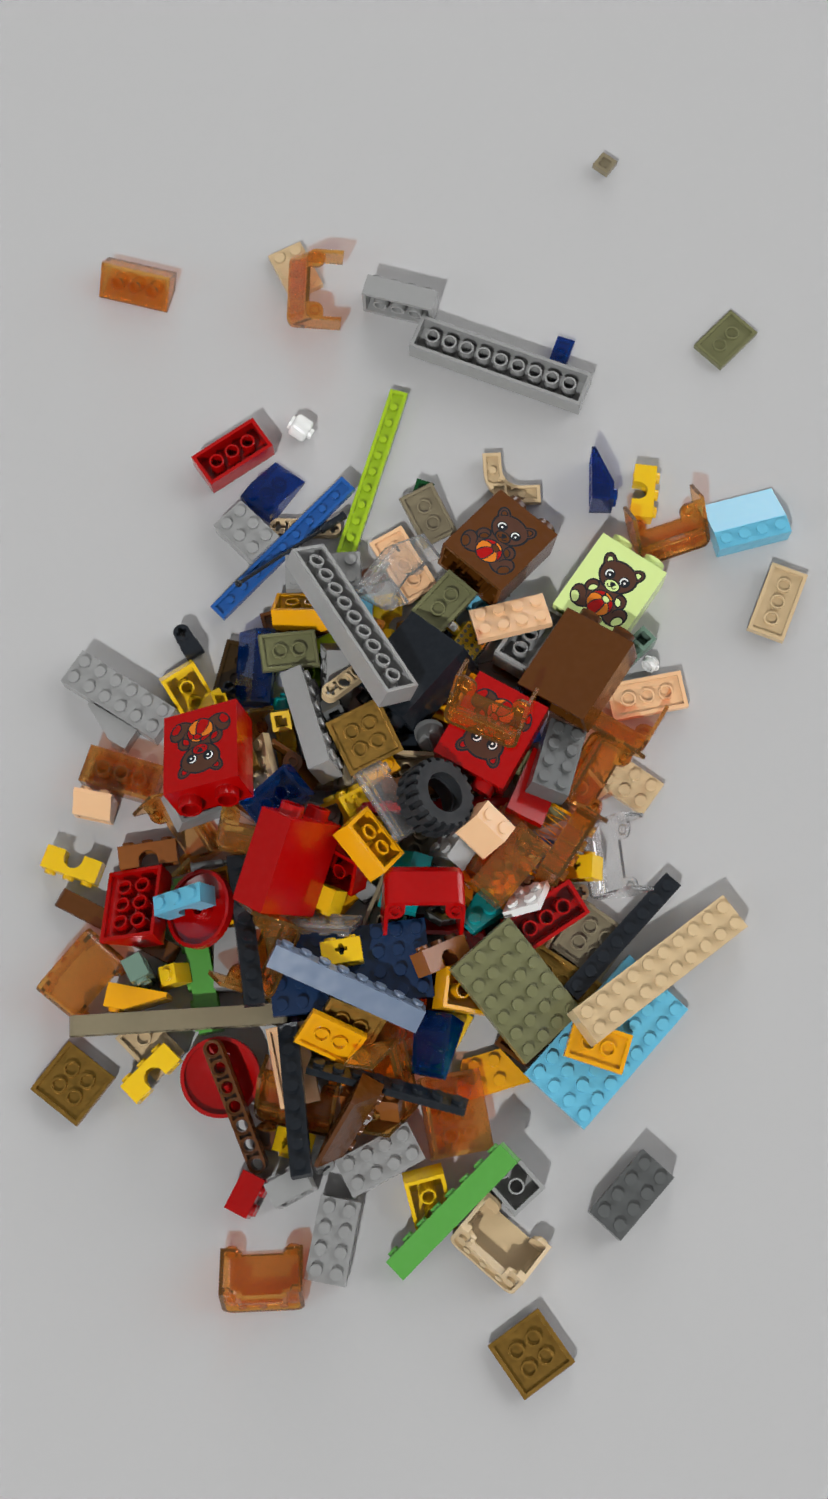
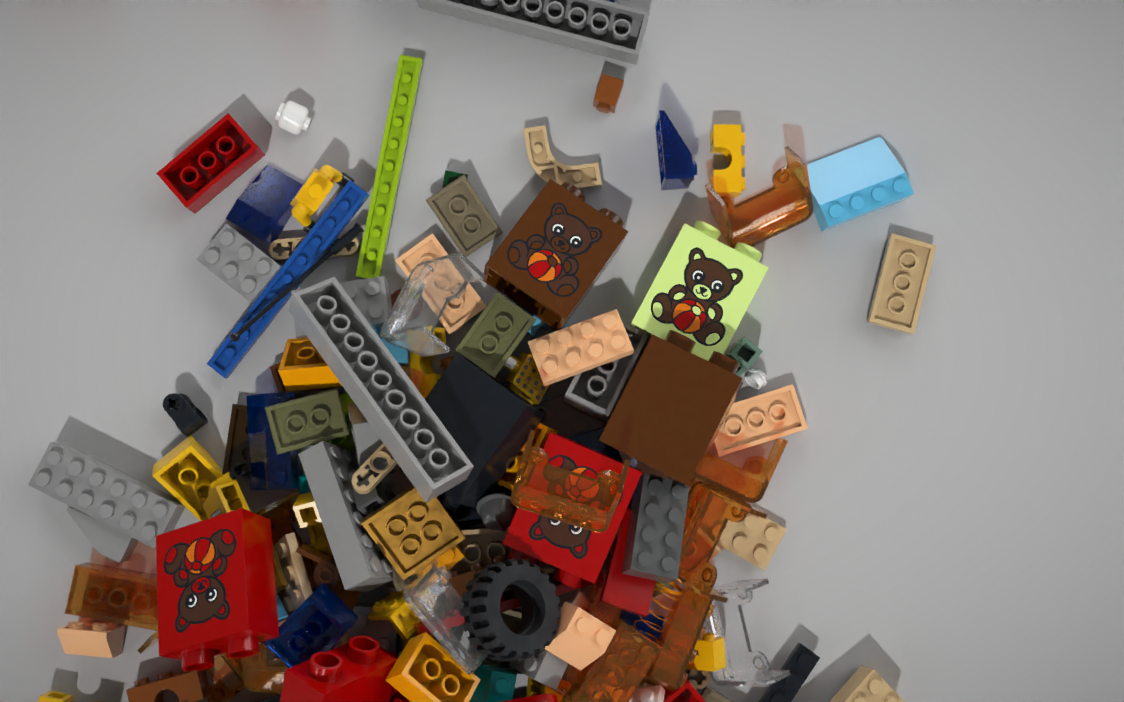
camera: 15 degrees left, 10 degrees up
none -> yellow torso [290,165,354,233]
none -> dark orange brick [593,74,624,113]

